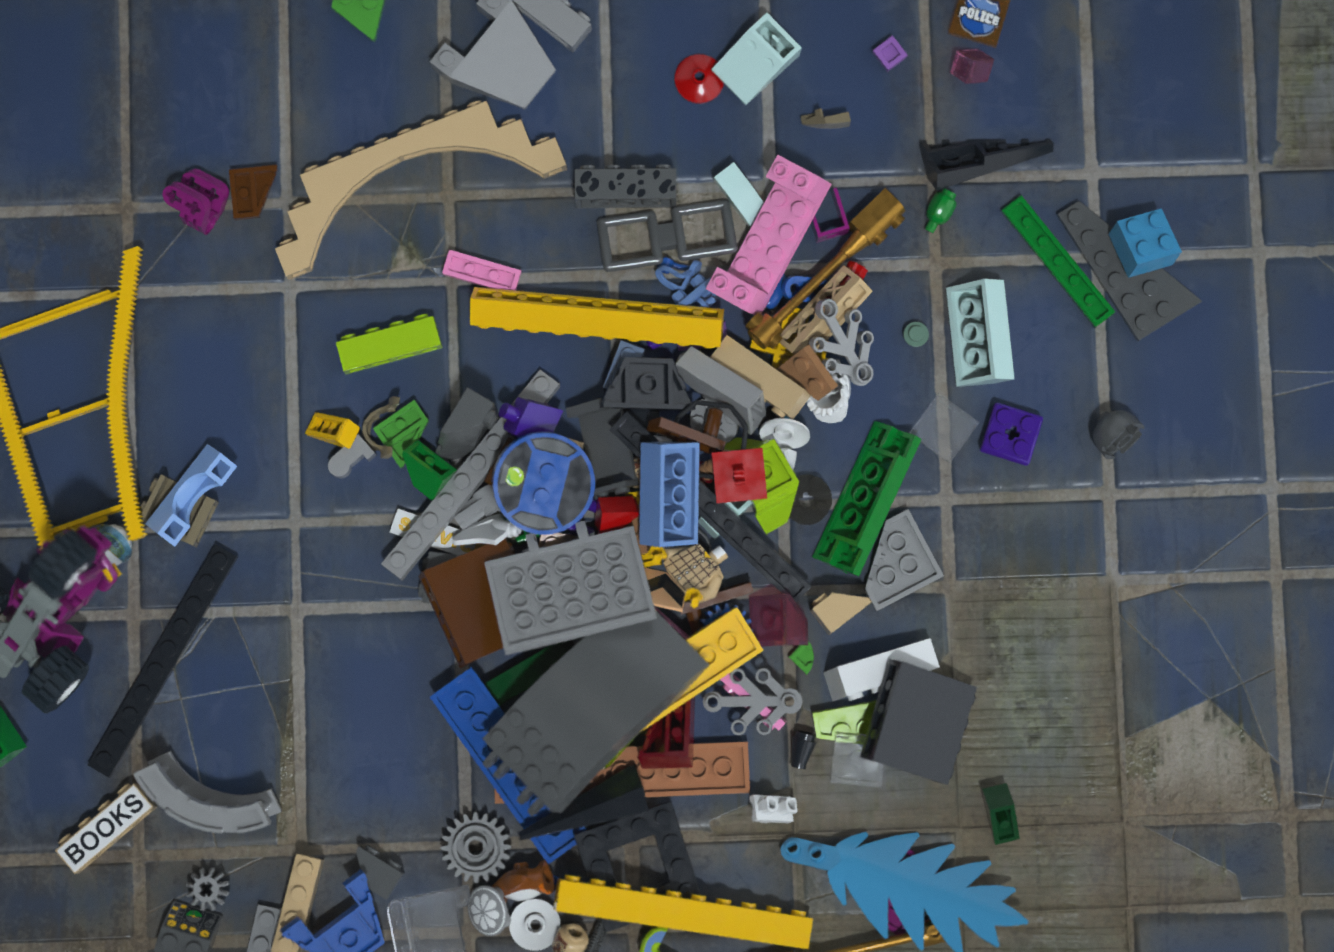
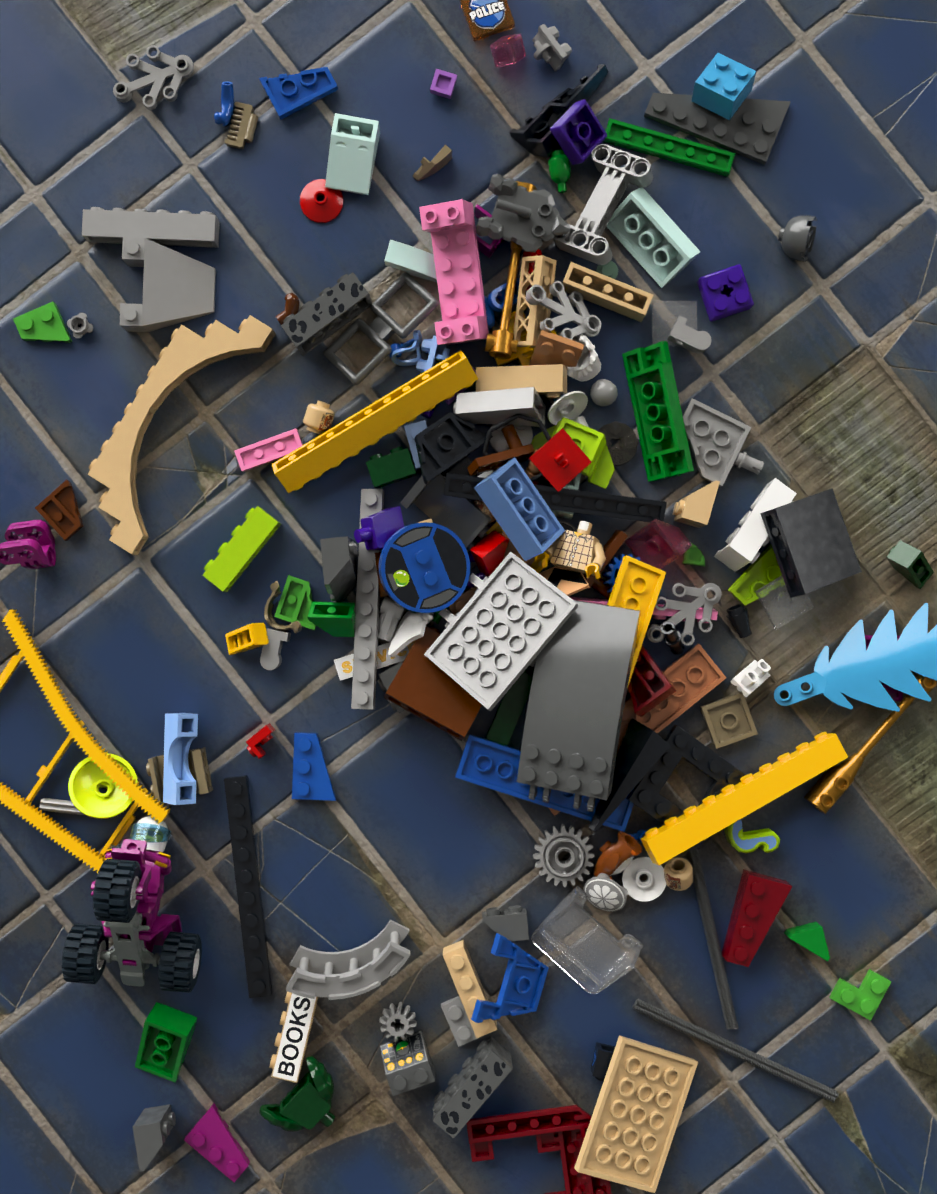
camera: 40 degrees left, 5 degrees up
none -> light grey axle [39,798,84,815]
none -> light grey plate [67,313,93,339]
none -> neon yellow dish [68,754,138,819]
none -> red bracket [246,723,275,759]
none -> dark green torso [259,1056,335,1132]
none -> reddish brown arm [276,293,300,325]
none -> blue wing [292,732,337,801]
none -> tan head [303,400,335,435]
none -> dark green brick [366,446,417,489]
none -> dark grey shield [475,174,570,253]
none -> light grey hips [532,24,572,71]
none -> dark purple brick [550,99,607,165]
none -> light grey beam [553,144,654,265]
none -> tan brick [563,262,653,322]
none -> light grey piece [590,379,618,407]
none -> black pin [660,621,685,655]
none -> light grey leg [667,315,712,354]
none -> dark tan plate [700,692,758,749]
none -> light grey pin [734,452,764,475]

